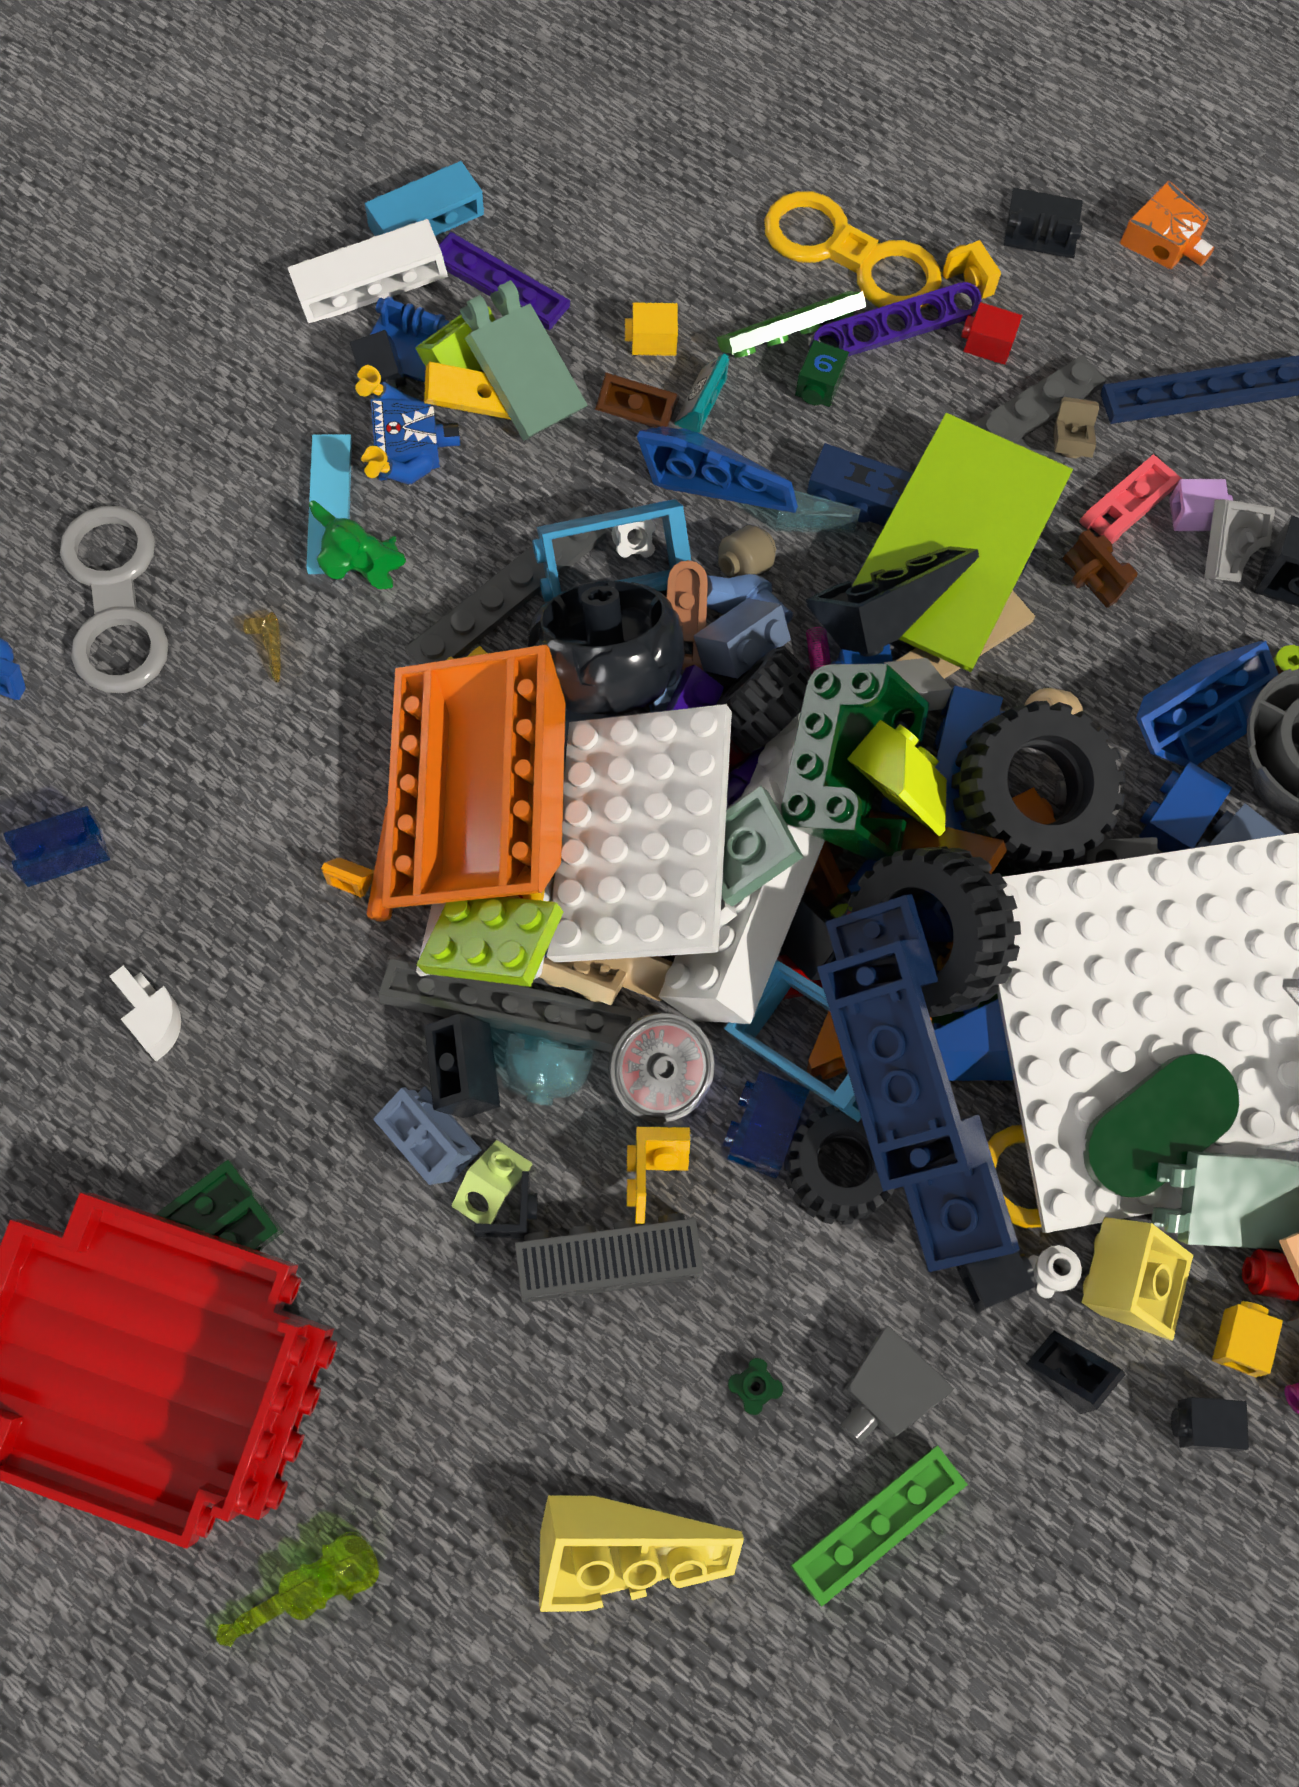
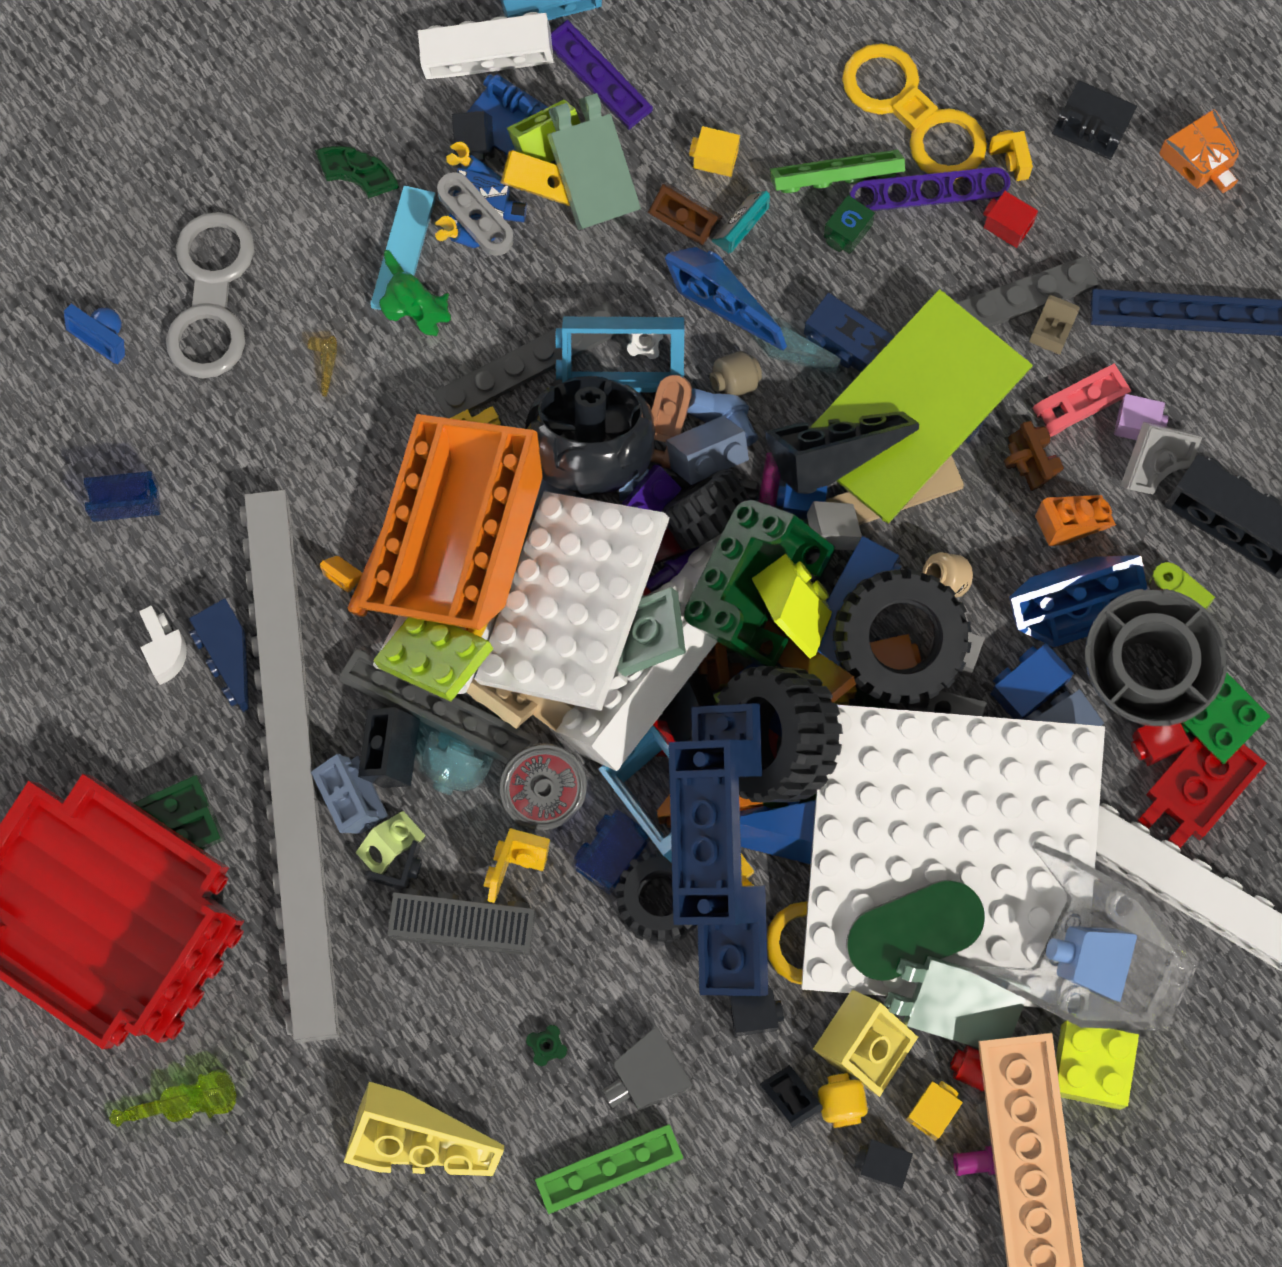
camera: 20 degrees right, 5 degrees up
white brick [1028,1245,1082,1298] -> none
none -> dark blue slope [189,598,249,712]
none -> light grey brick [240,490,340,1043]
none -> dark green tile [315,146,399,199]
none -> light grey plate [437,172,514,256]
none -> yellow head [818,1073,868,1128]
none -> orange slope [1035,495,1116,546]

